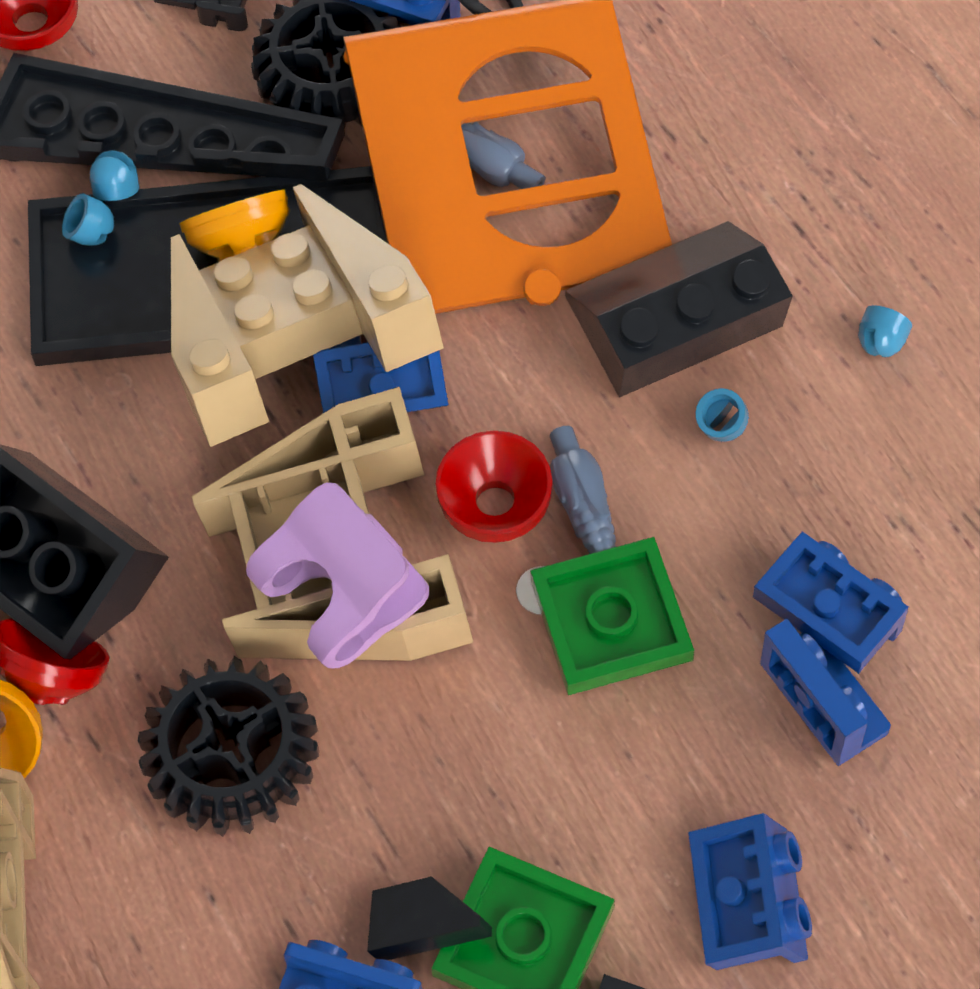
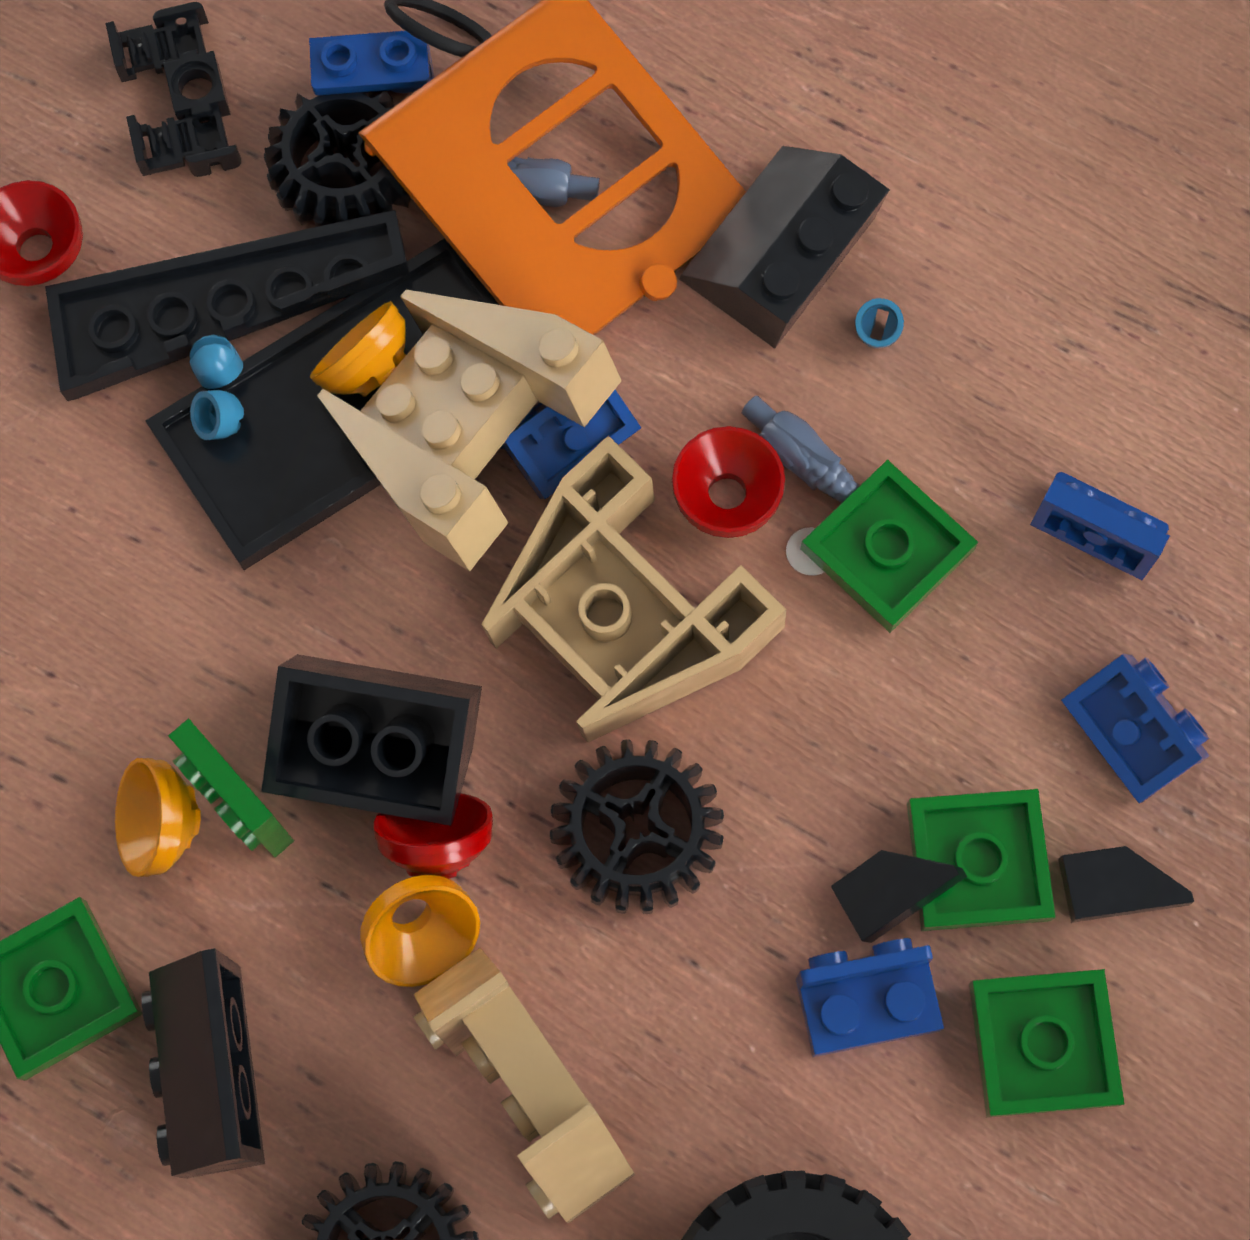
camera: 30 degrees left, 10 degrees up
lavender piece [246,482,429,669] -> none
blue bracket [753,531,909,674] -> none
dark azure hinge [858,305,913,358] -> none

